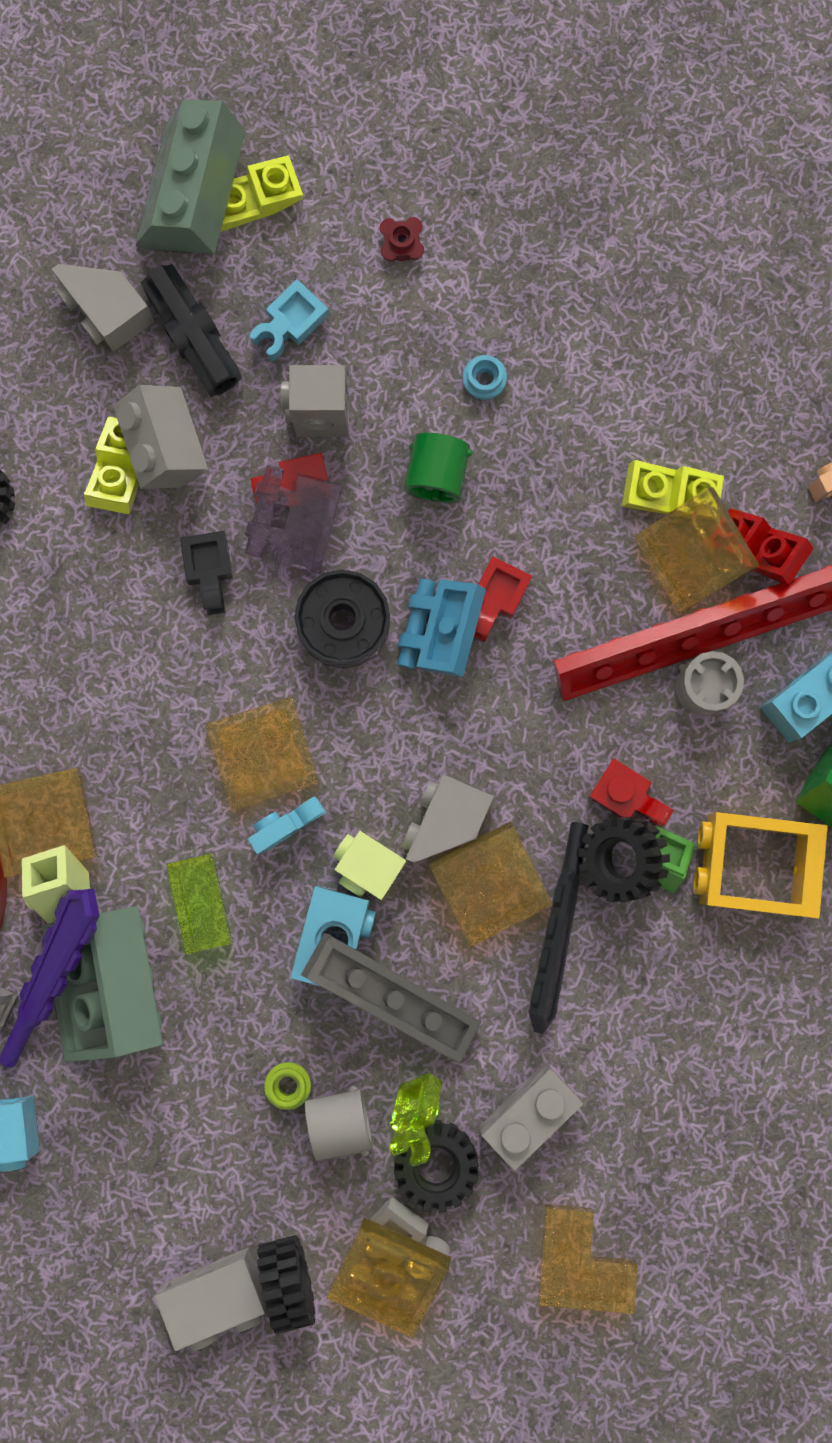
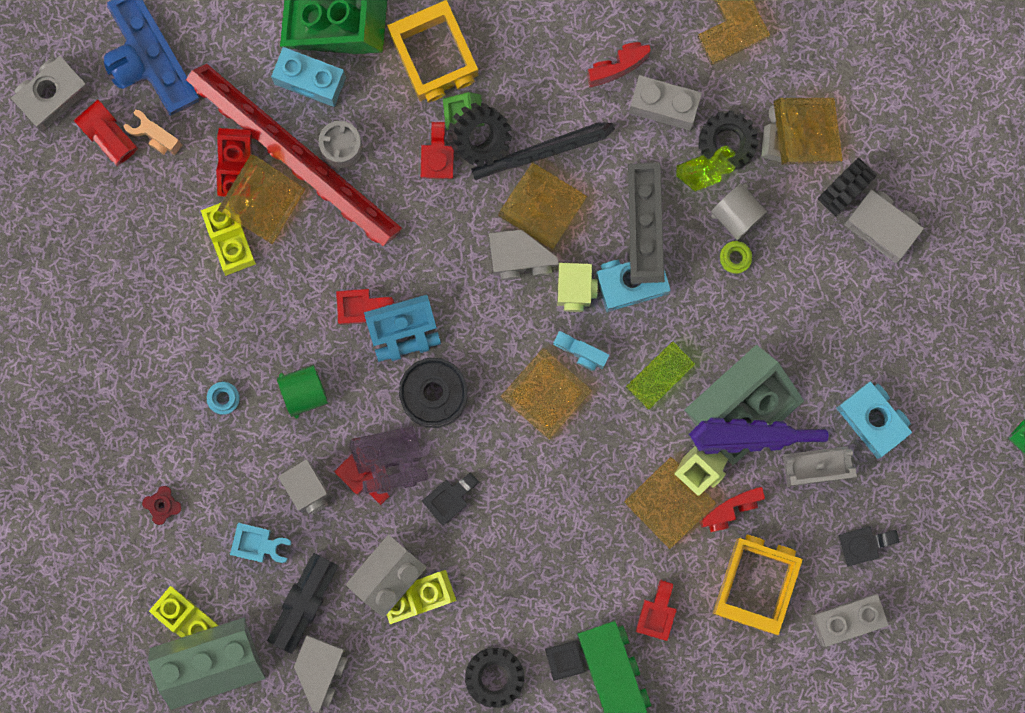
camera: 125 degrees left, 0 degrees up
none -> red slope [587,42,651,88]

